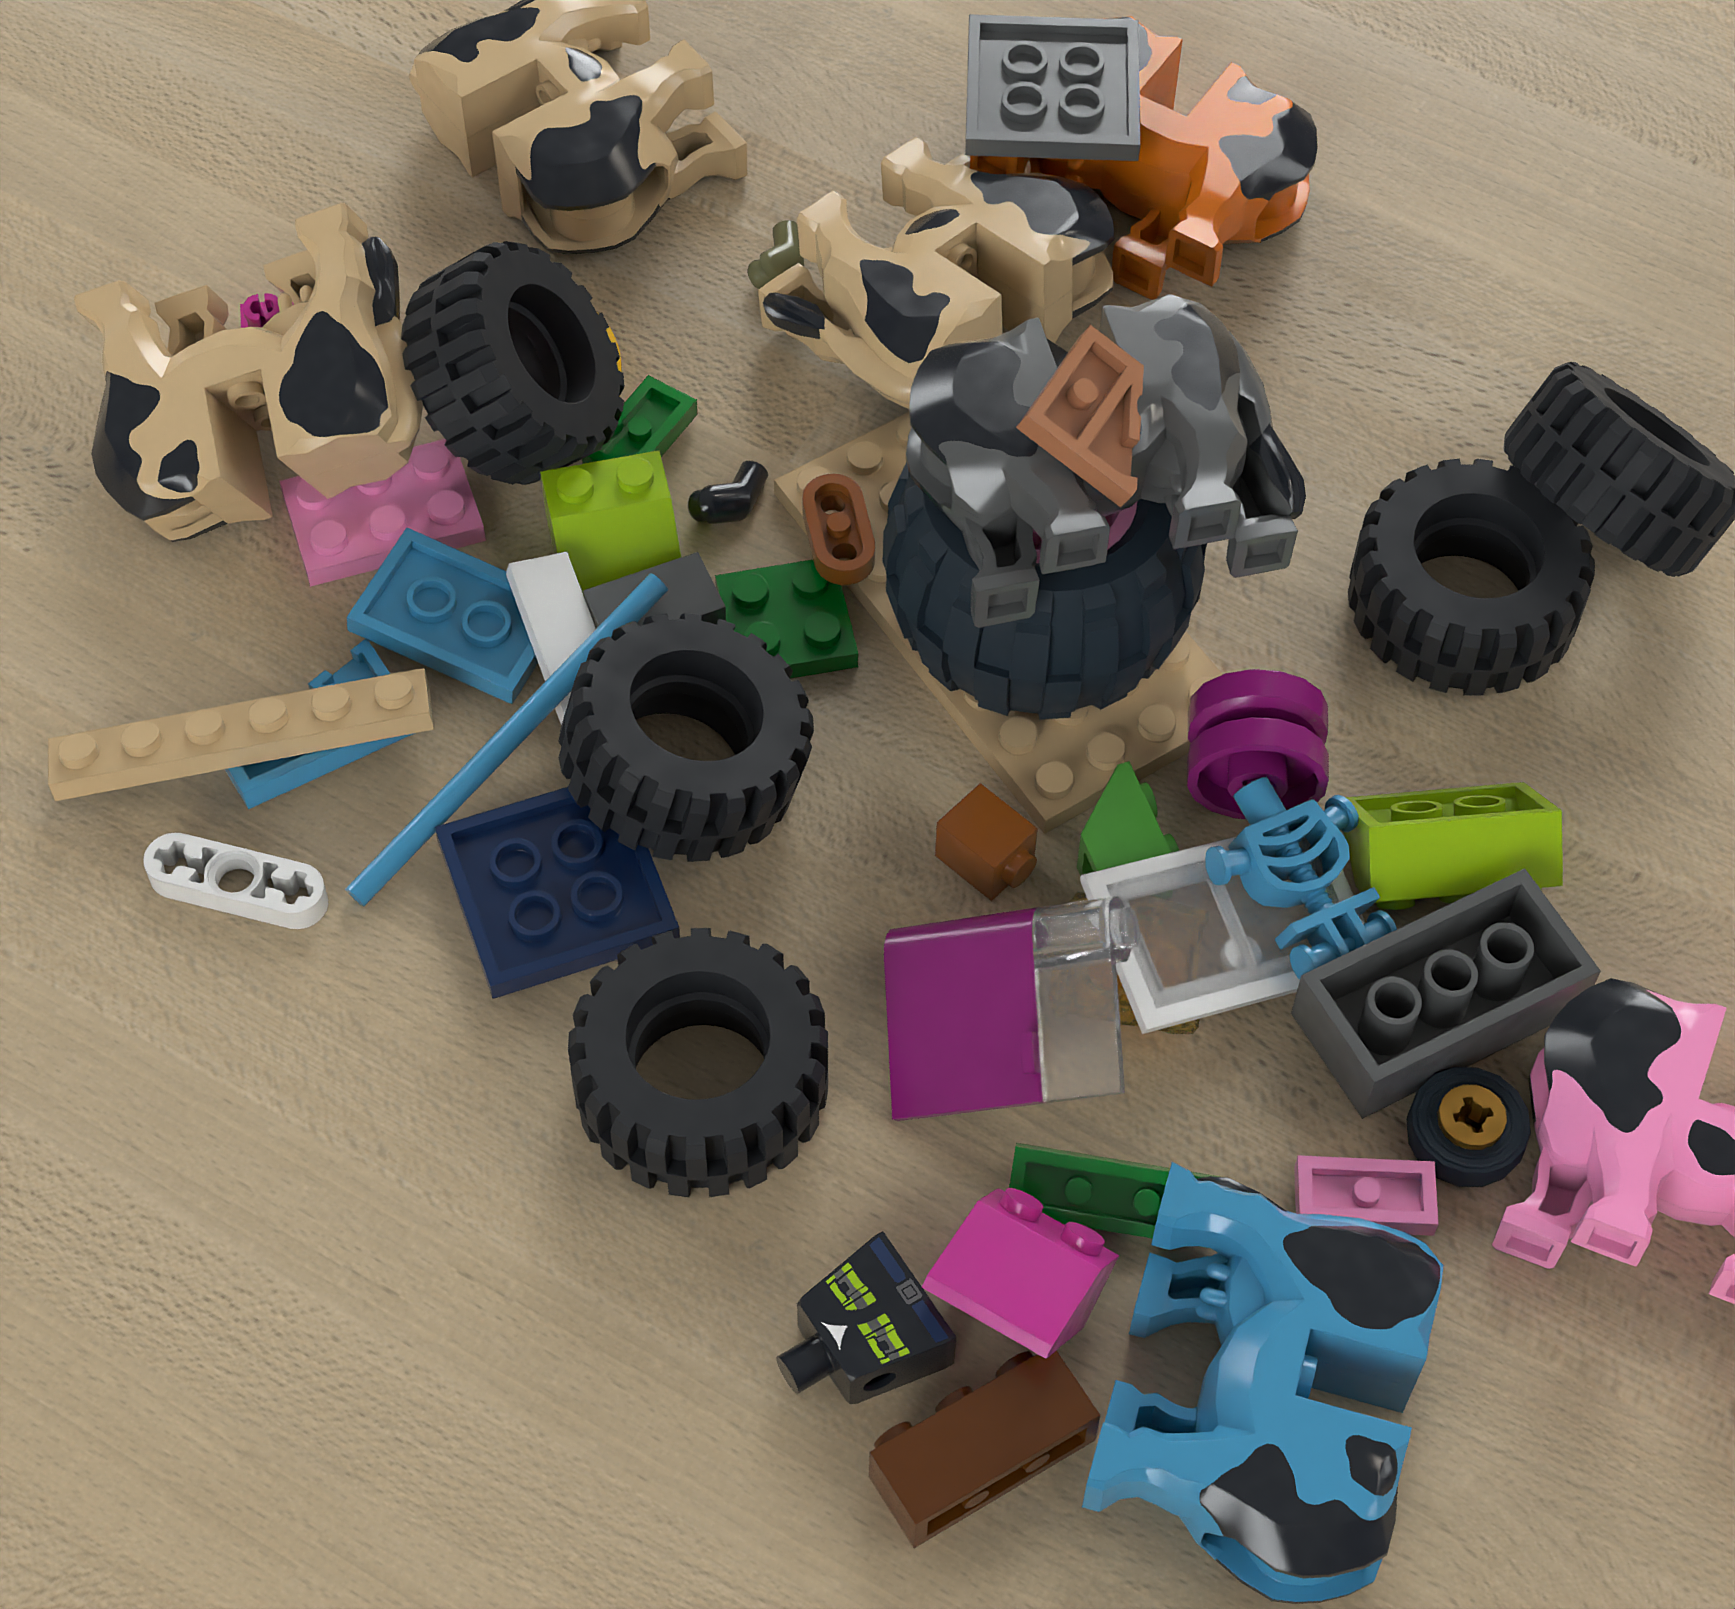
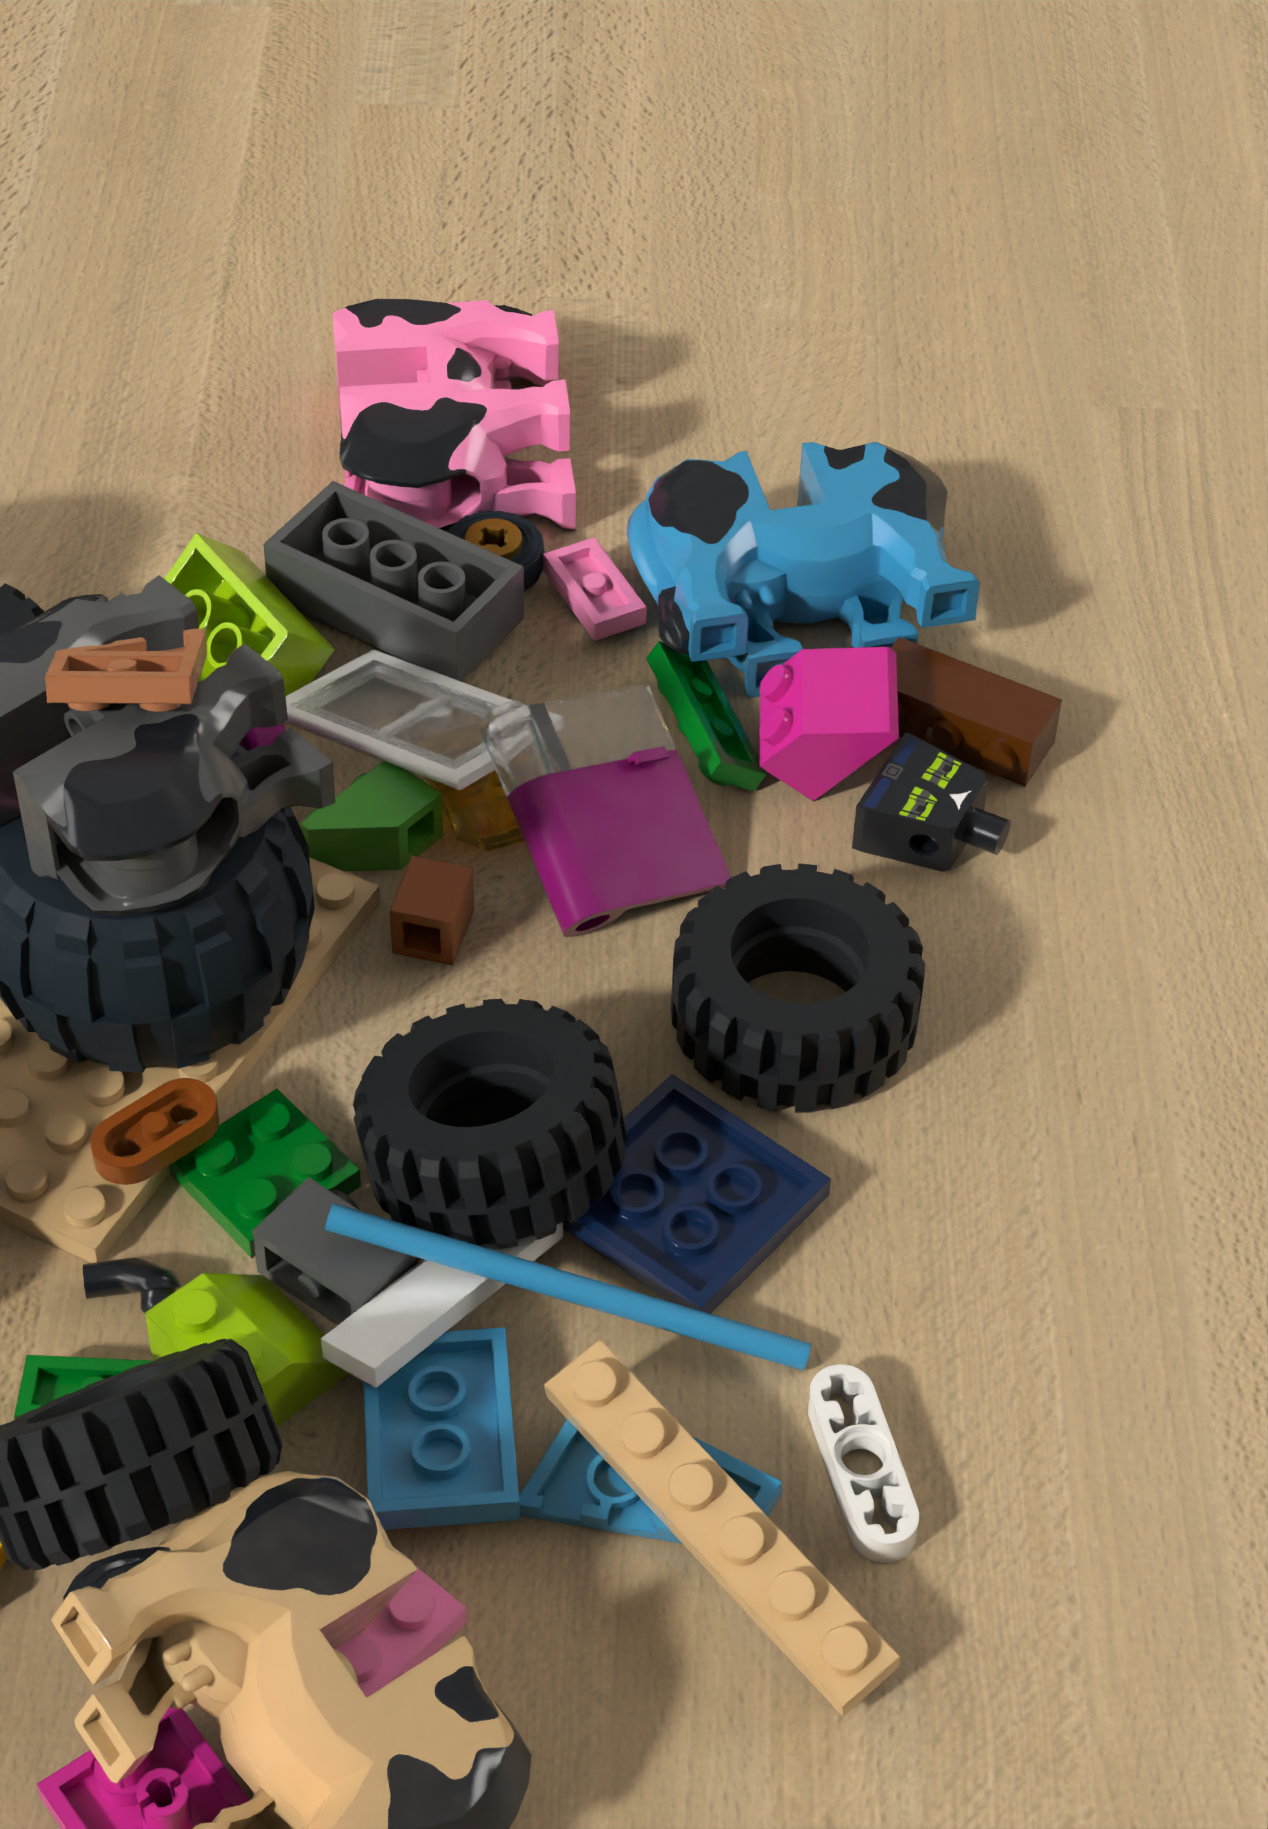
camera: 120 degrees left, 10 degrees down
dark azure piece [1205,777,1397,980] -> none

